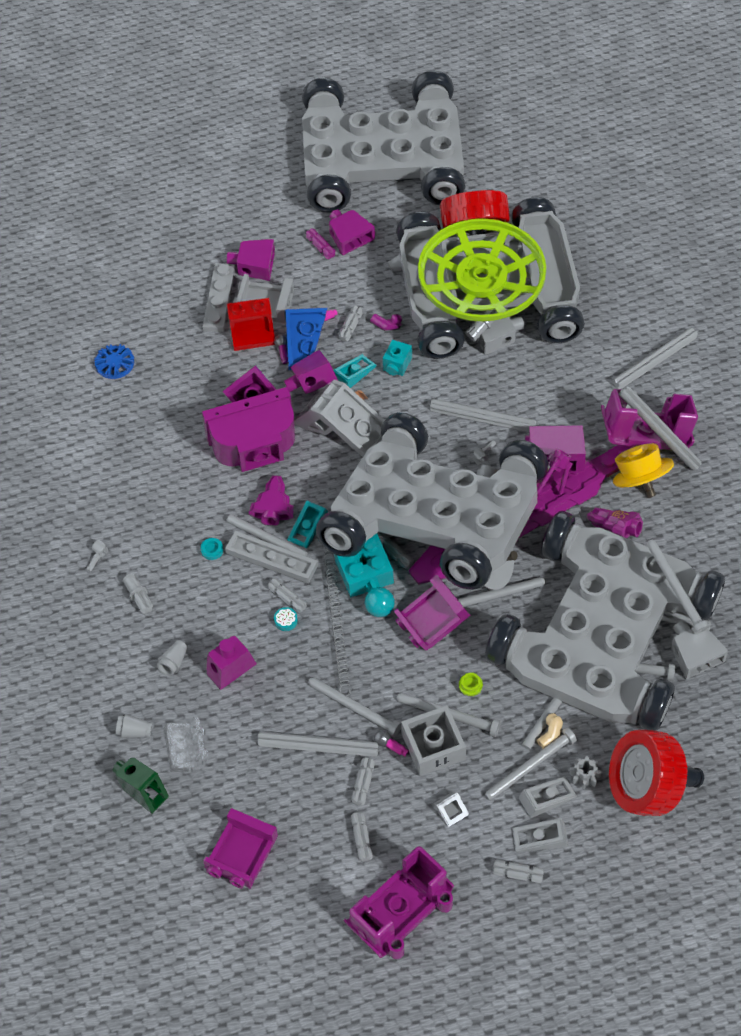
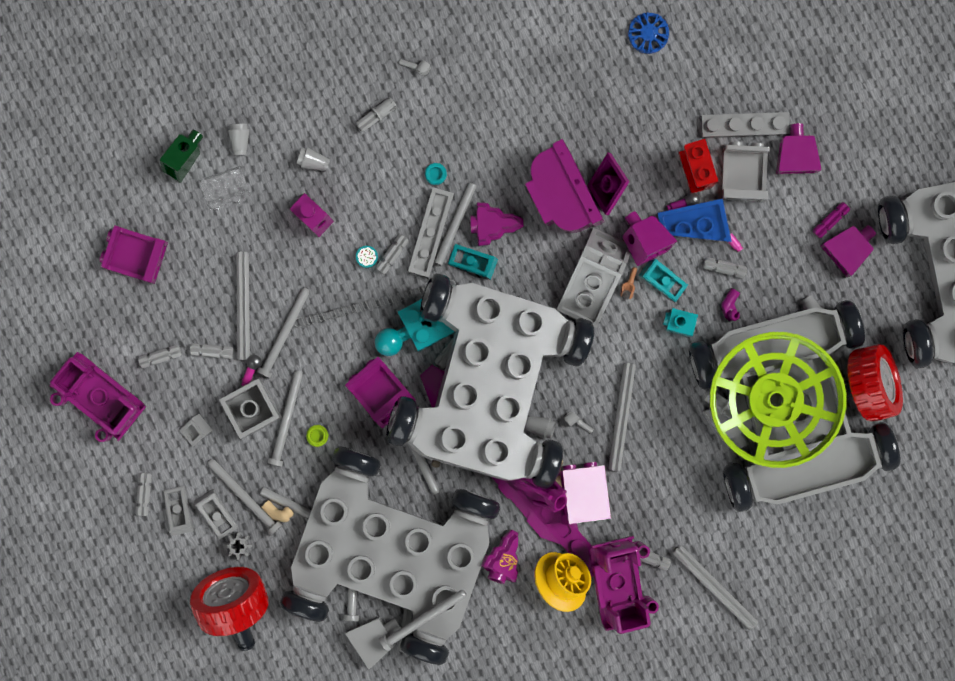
camera: 80 degrees right, 30 degrees up
light grey axle [619,386,702,471] -> none

